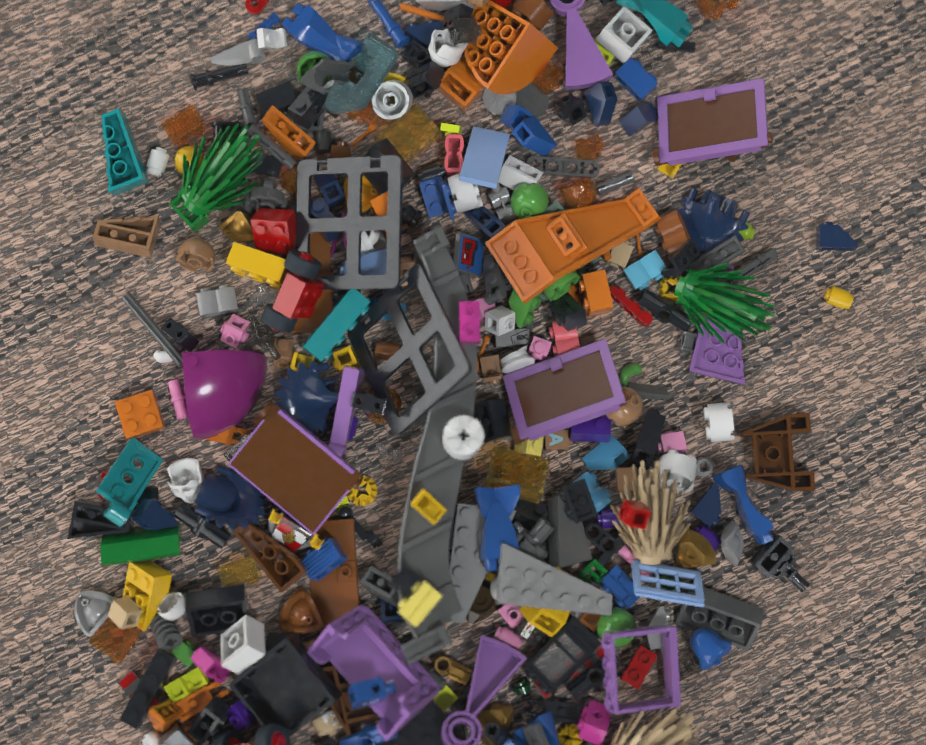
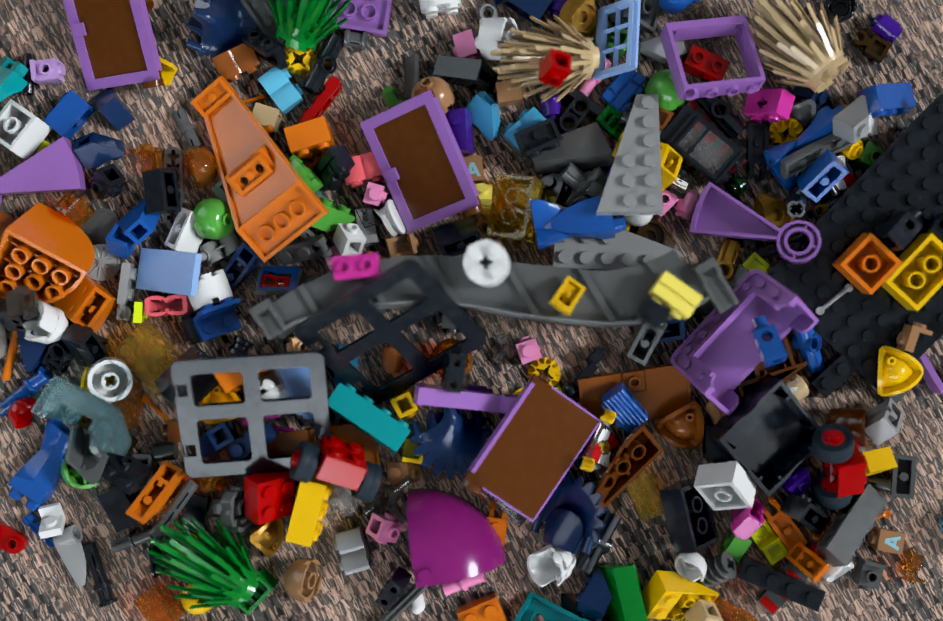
camera: 90 degrees left, 5 degrees up
none -> red hair [7,397,41,429]
none -> lavender brick [29,58,66,85]
none -> light grey hinge [116,262,137,321]
none -> black brick [142,168,181,214]
none -> bright pink brick [515,335,542,365]

